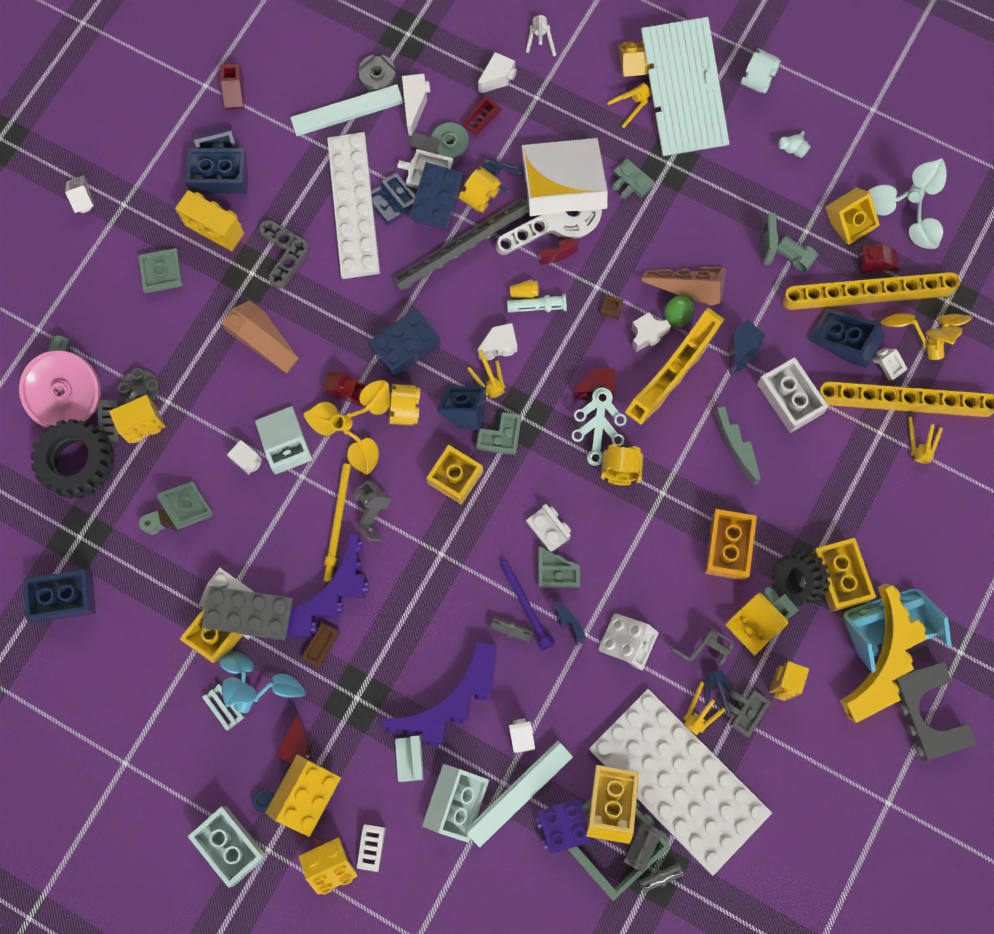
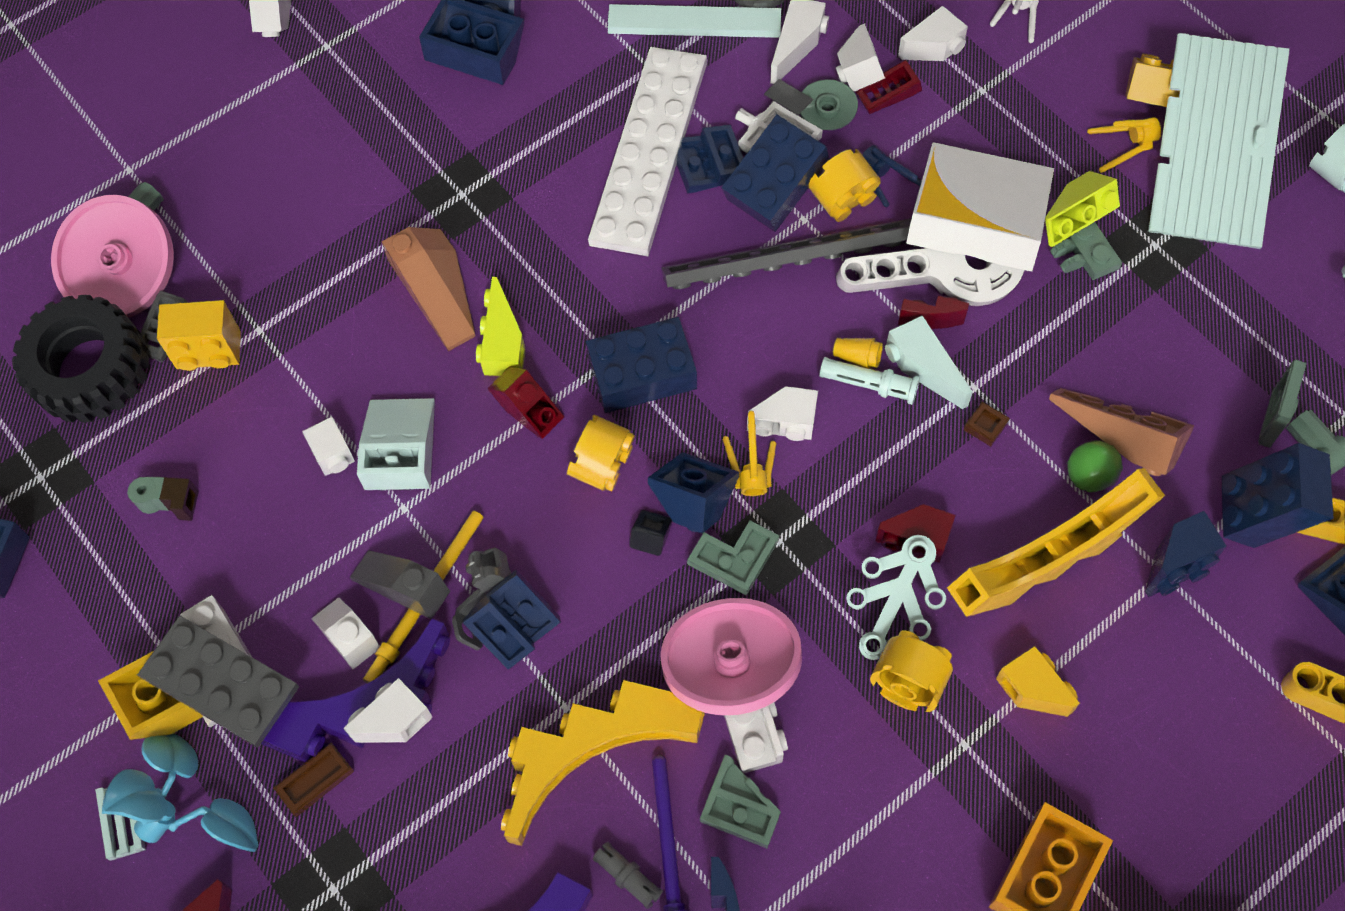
camera: 20 degrees right, 10 degrees down
dark grey dish [118,368,159,403] -> none
sand green plate [138,248,183,293] -> none
sand green tile [157,481,213,530] -> none
yellow brick [175,190,244,252] -> none
dark grey beam [259,220,309,289] -> none
yellow plant [303,380,391,475] -> none
yellow brick [426,445,483,505] -> none
white brick [631,312,671,352] -> none
sand green slope [715,406,761,485] -> none
white brick [757,357,828,433] -> none
none -> white slope [311,597,380,669]
none -> white slope [344,678,433,743]
none -> dark grey slope [350,550,450,619]
none -> dark blue slope [463,569,561,670]
none -> neon yellow slope [476,277,525,376]
none -> yellow arch [501,680,705,846]
none -> black slope [629,510,673,556]
none -> bright pink dish [661,598,802,715]
none -> white slope [836,23,885,91]
none -> light aqua slope [885,316,973,409]
none -> yellow slope [996,646,1080,717]
none -> neon yellow slope [1045,171,1120,247]
none -> dark blue brick [1221,442,1334,548]

